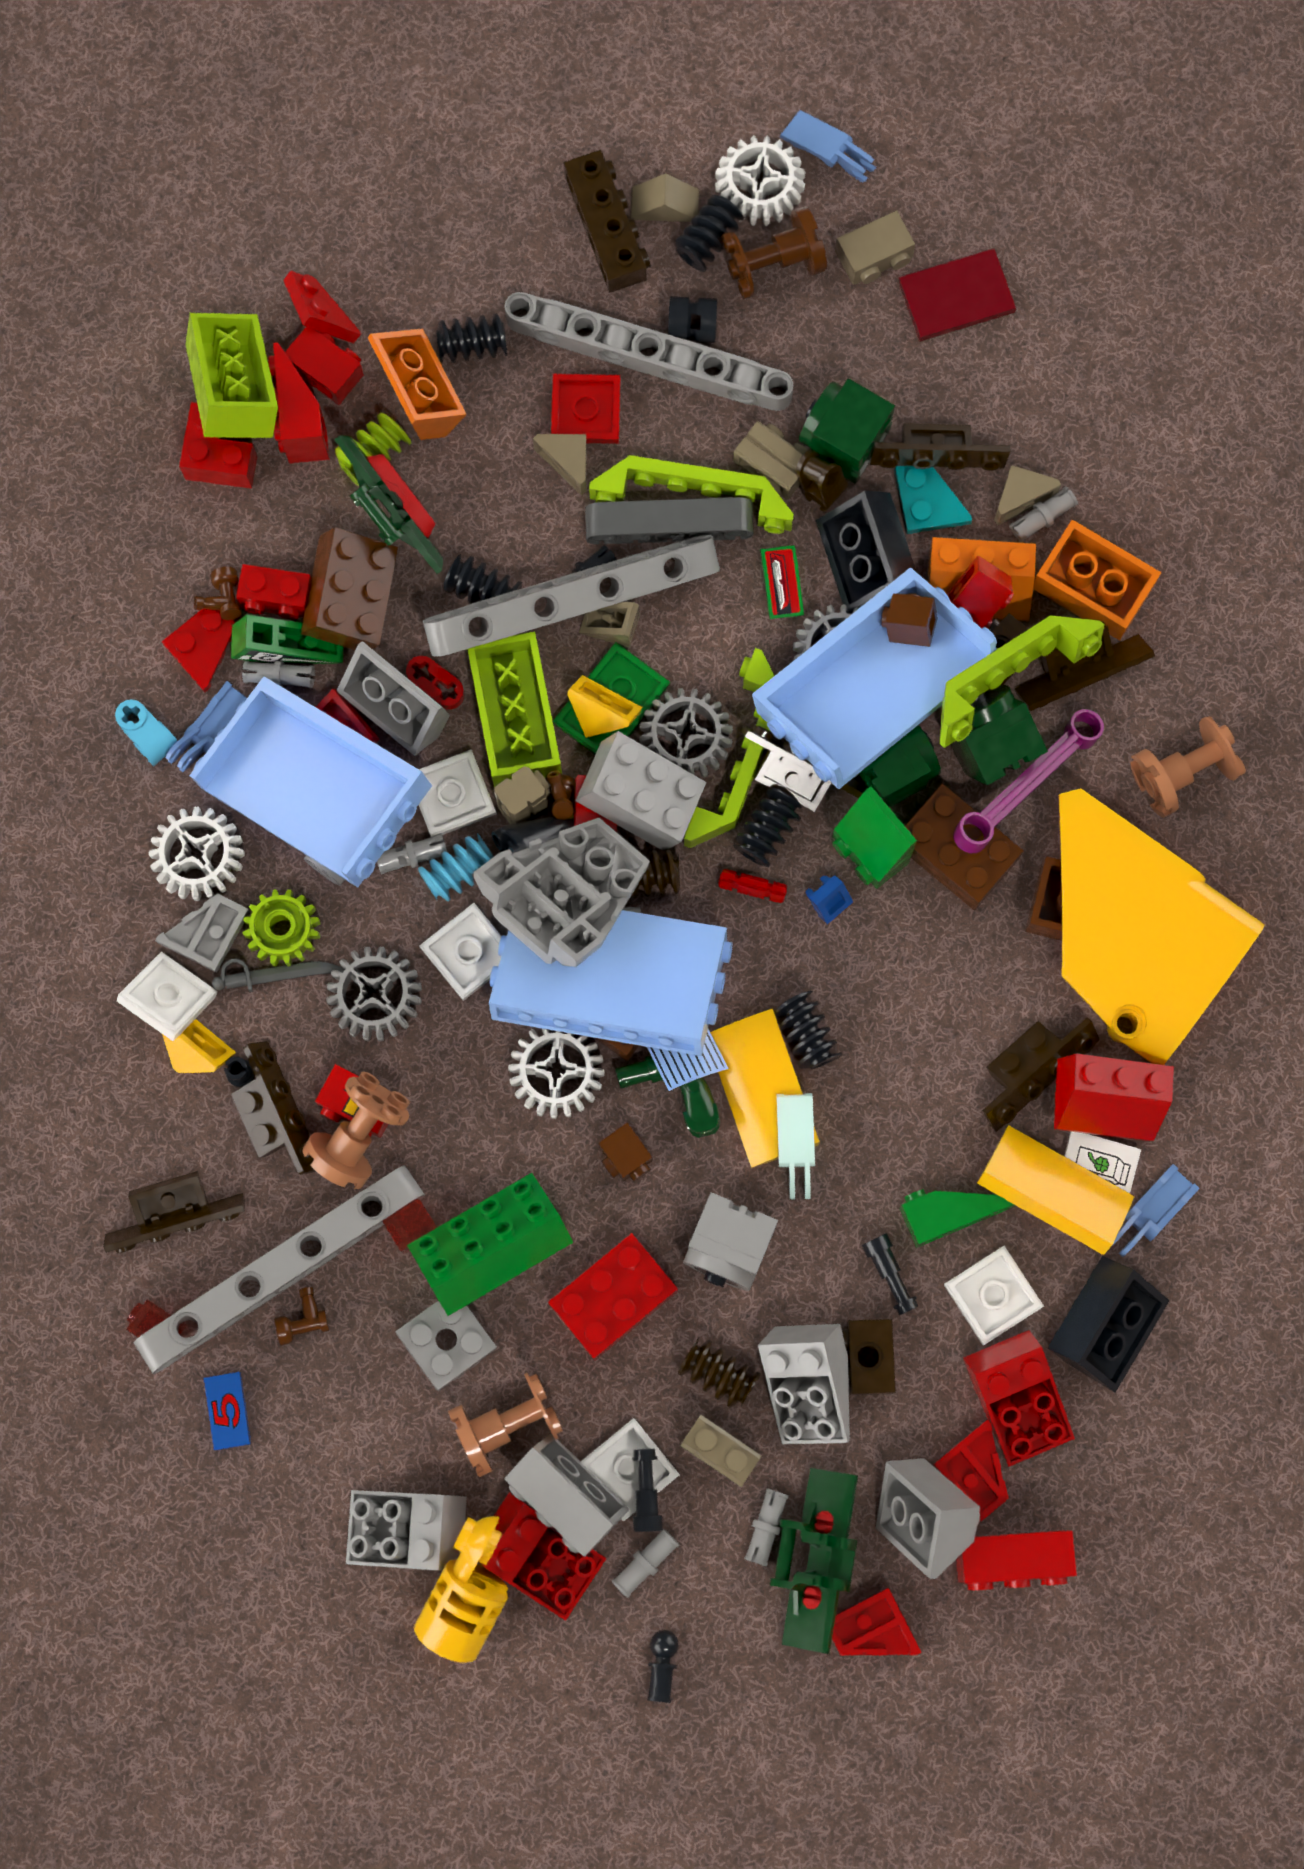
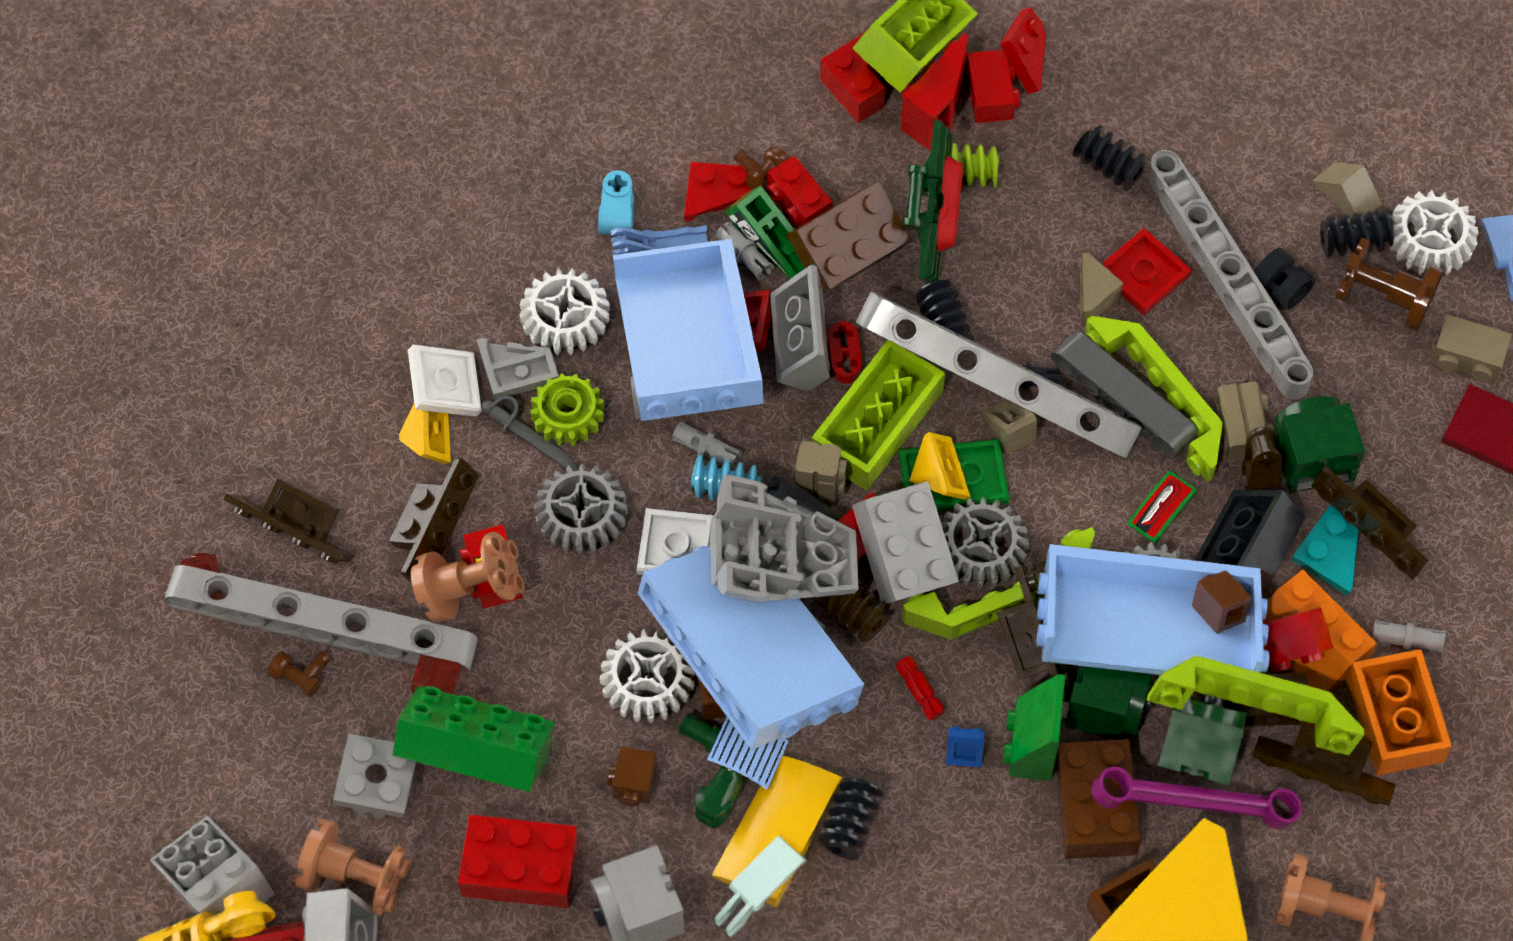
camera: 45 degrees right, 15 degrees down
blue tile [204,1372,251,1451] -> none
black pin [224,1057,254,1087] -> none
orange slope [367,329,467,440] -> none
white tile [418,750,497,837] -> none
reddish brown piece [547,770,575,820] -> none
dark brown brick [563,150,651,293] -> none
black piece [733,787,802,867] -> none
dark tan slope [994,465,1061,526] -> none

